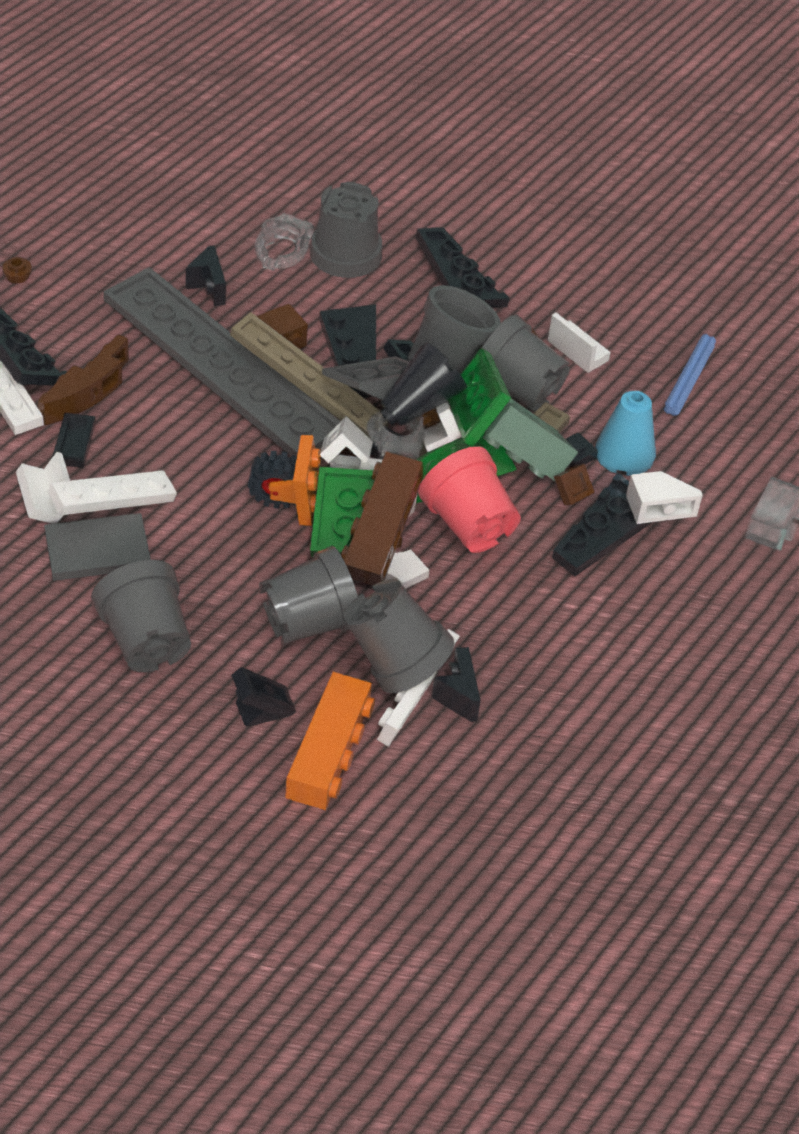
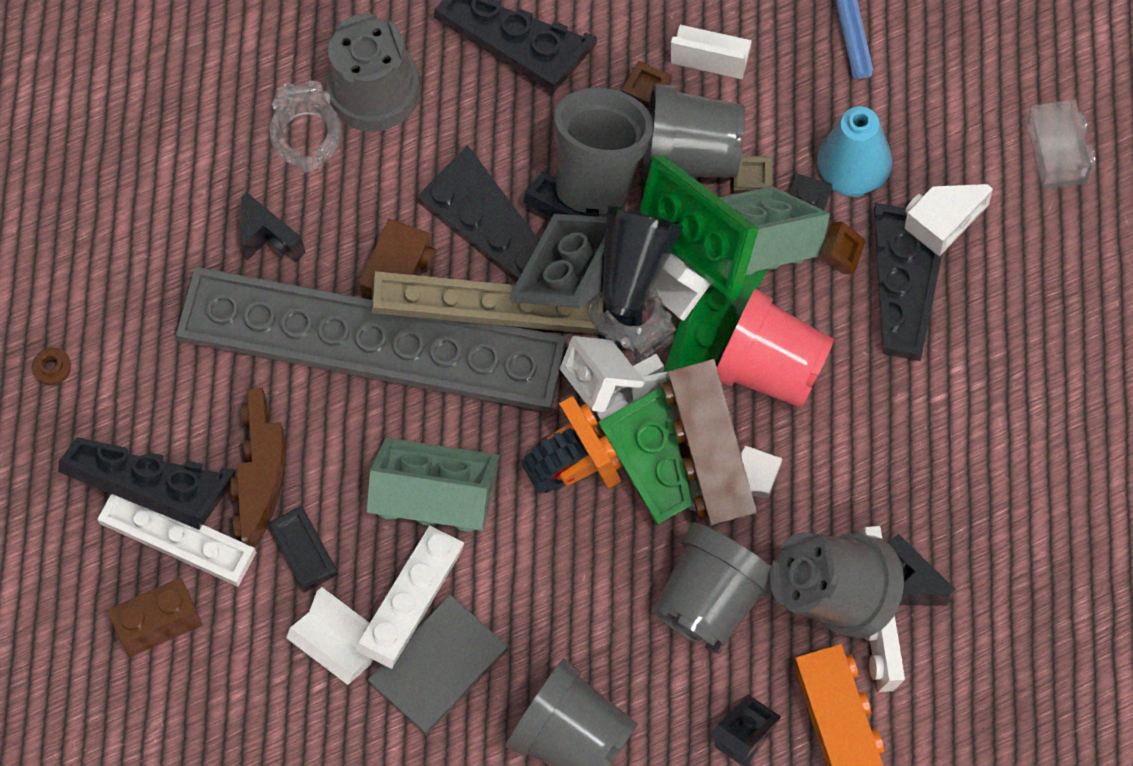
camera: 25 degrees left, 20 degrees up
none -> sand green slope [367,437,500,531]

